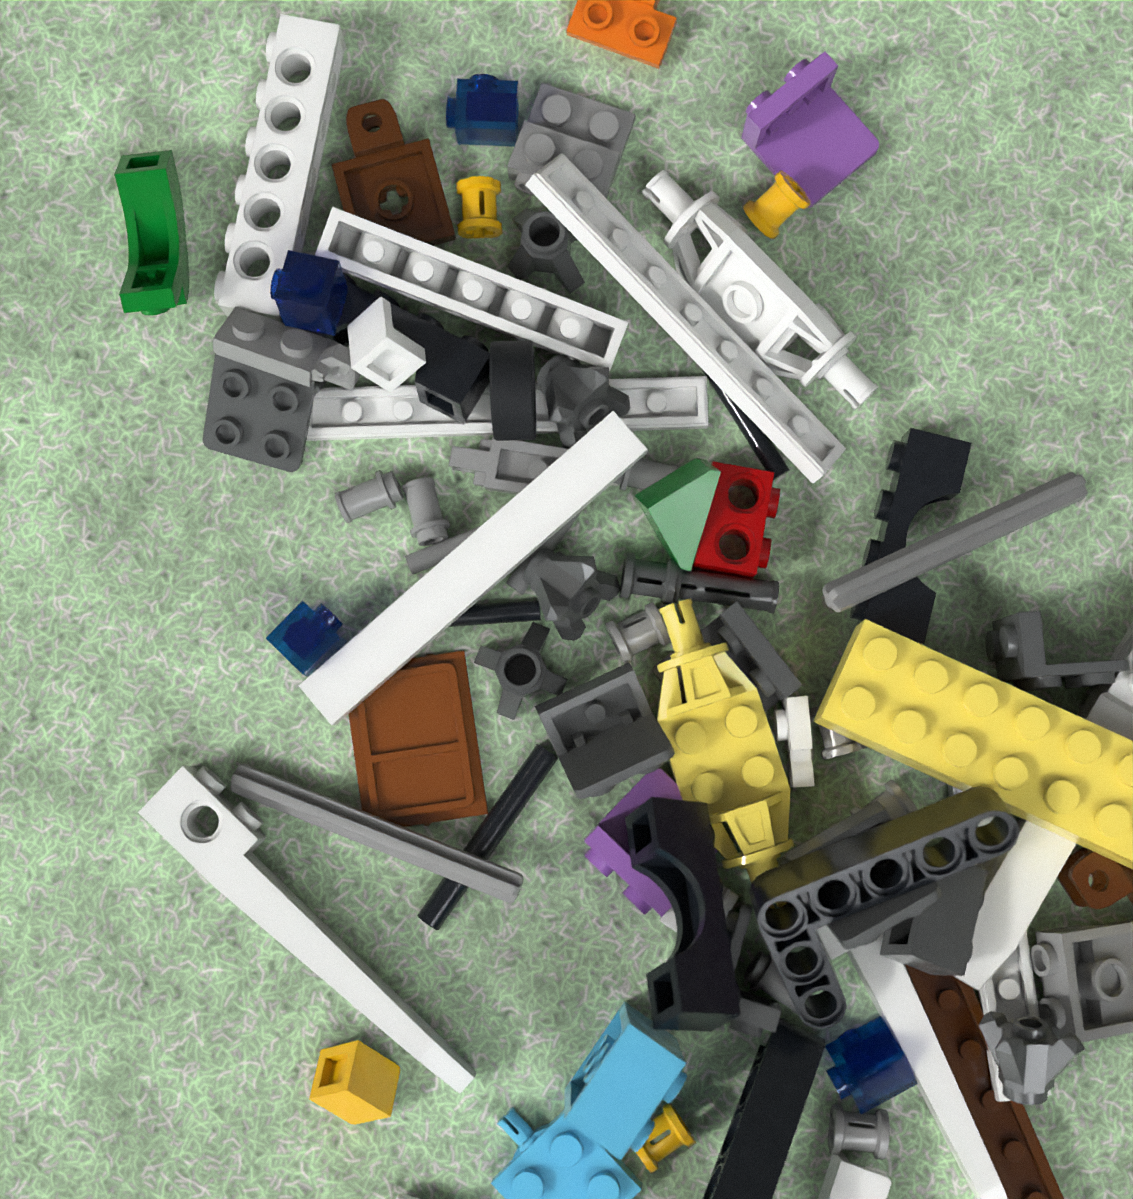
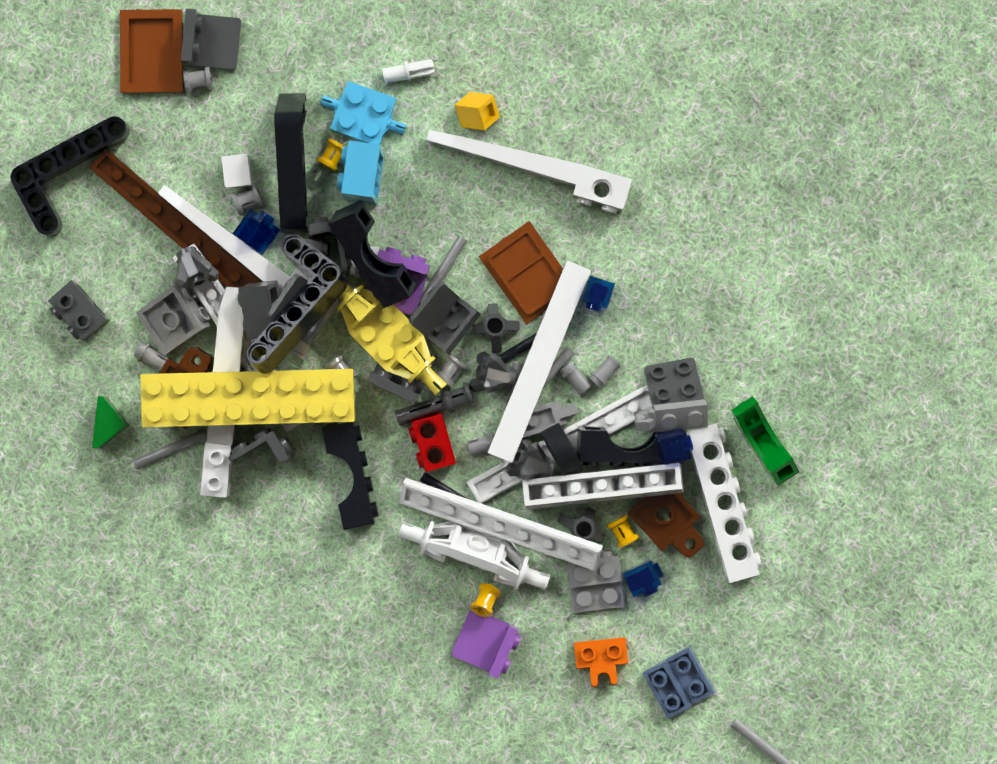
camera: 150 degrees right, 5 degrees up
light grey axle [230,764,523,903] -> none
white panel [347,297,426,393] -> none
black piece [417,744,558,930] -> none
slope [634,458,721,571] -> none
white plate [773,696,815,788] -> none
light grey axle [822,472,1088,612] -> none
none -> light grey bar [419,235,467,304]

